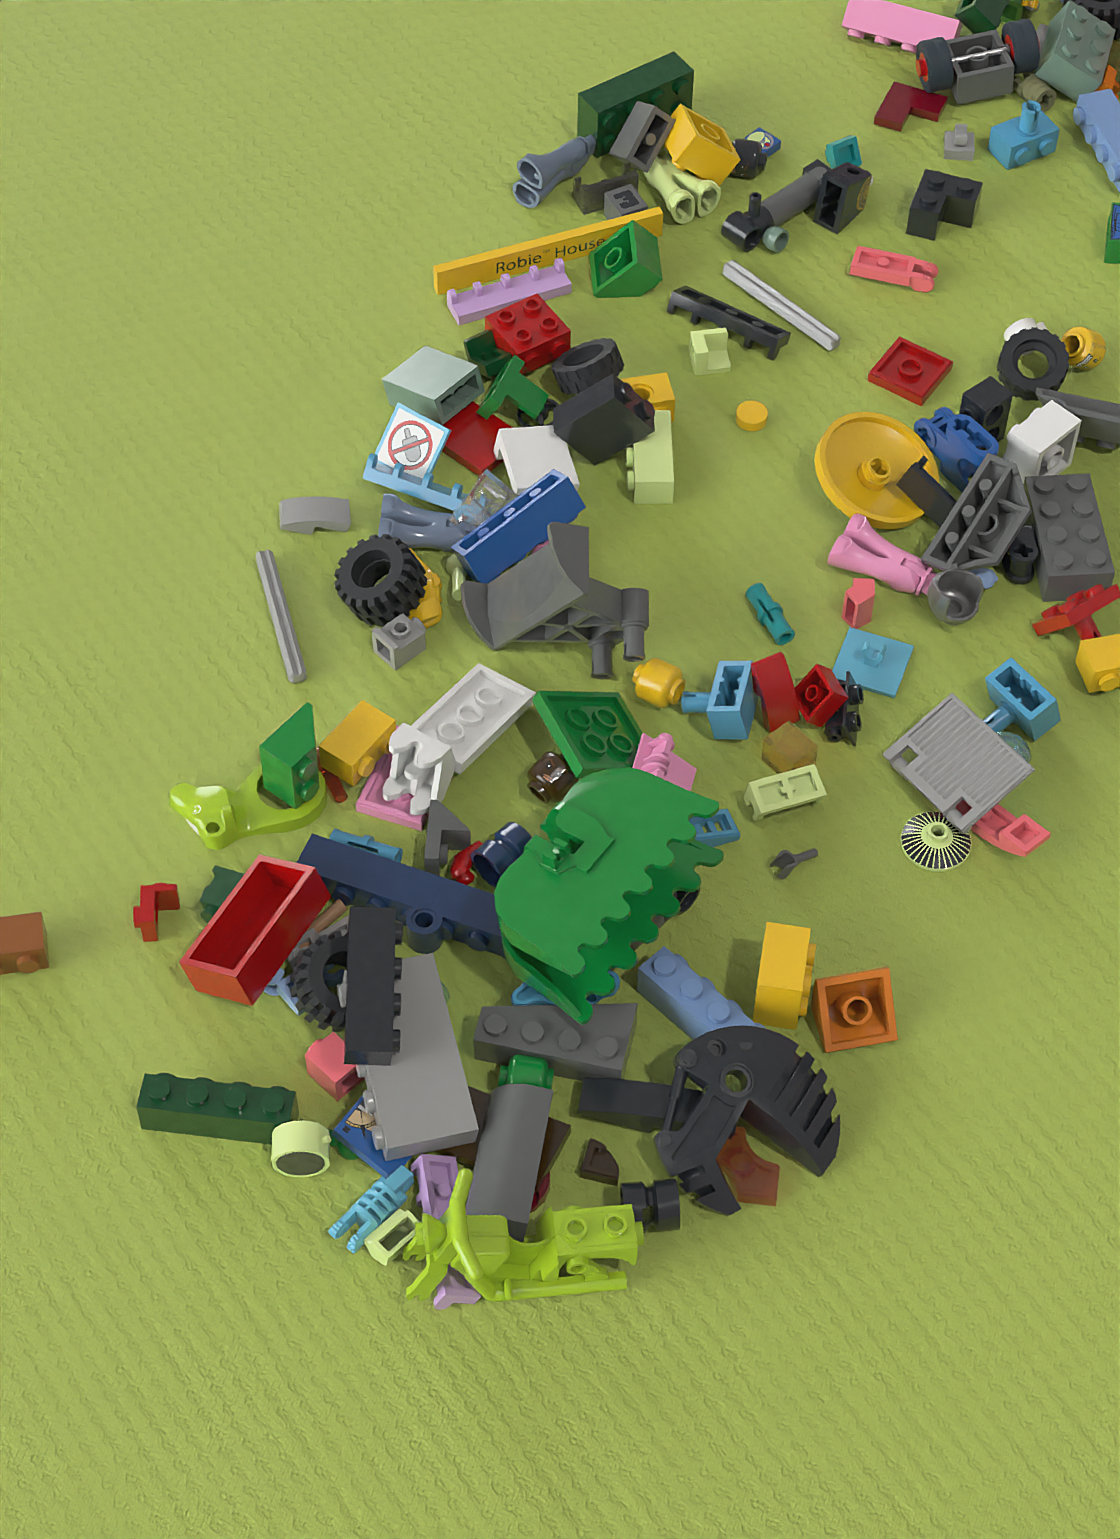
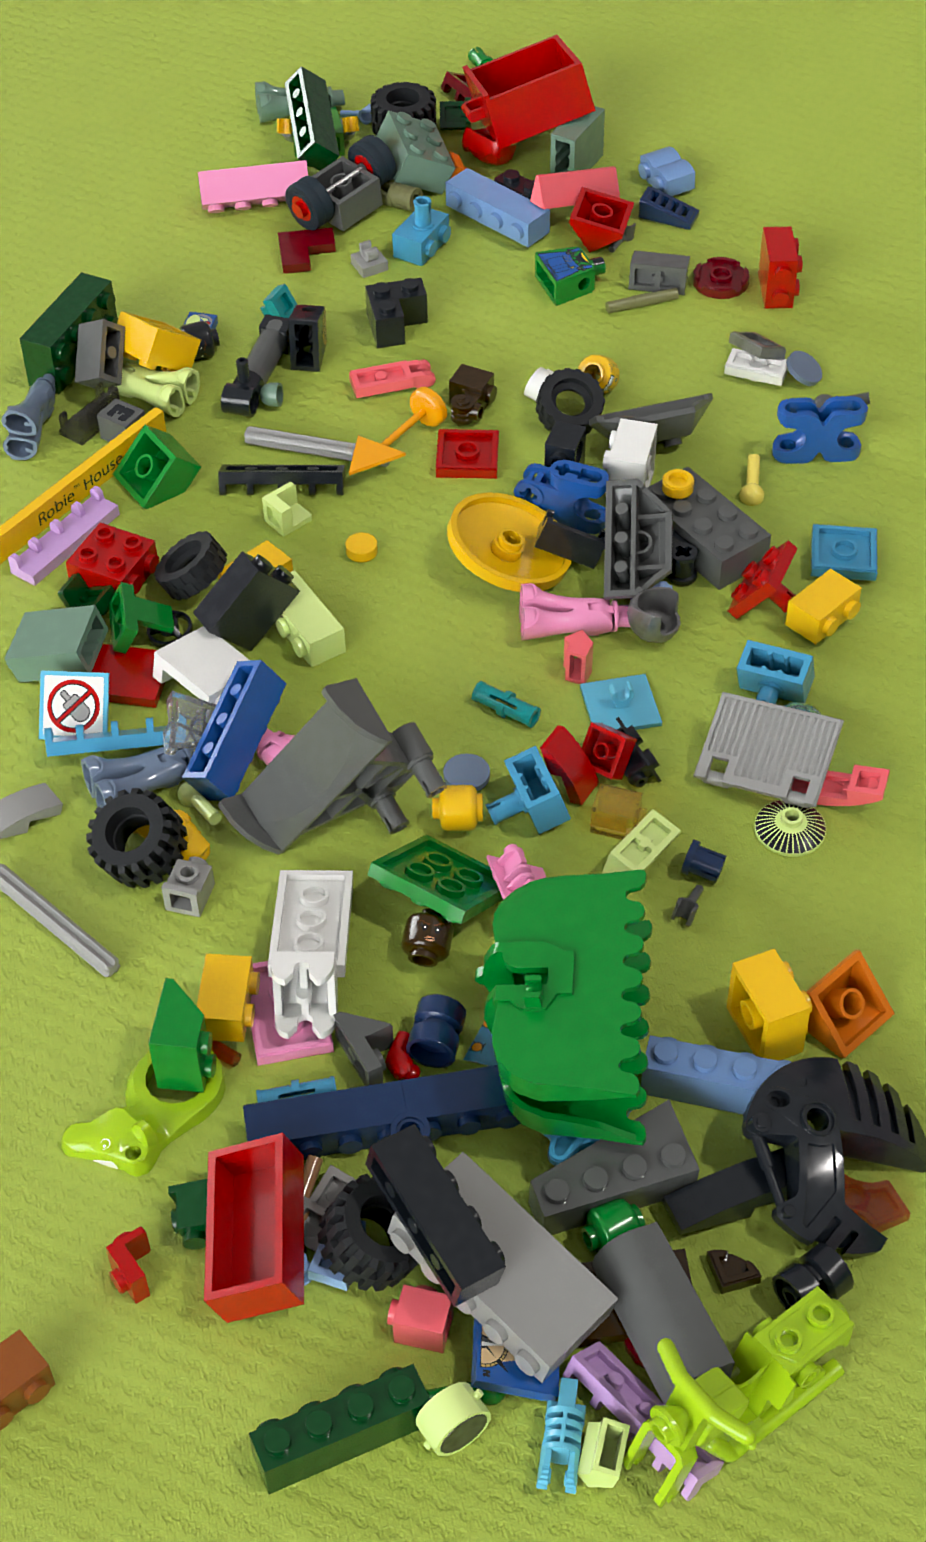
camera: 30 degrees left, 5 degrees down
none -> light orange piece [349,387,447,476]
none -> sand blue piece [443,754,490,791]
none -> dark brown brick [449,364,497,425]
none -> yellow tile [662,469,694,499]
none -> dark blue bush [681,839,727,883]

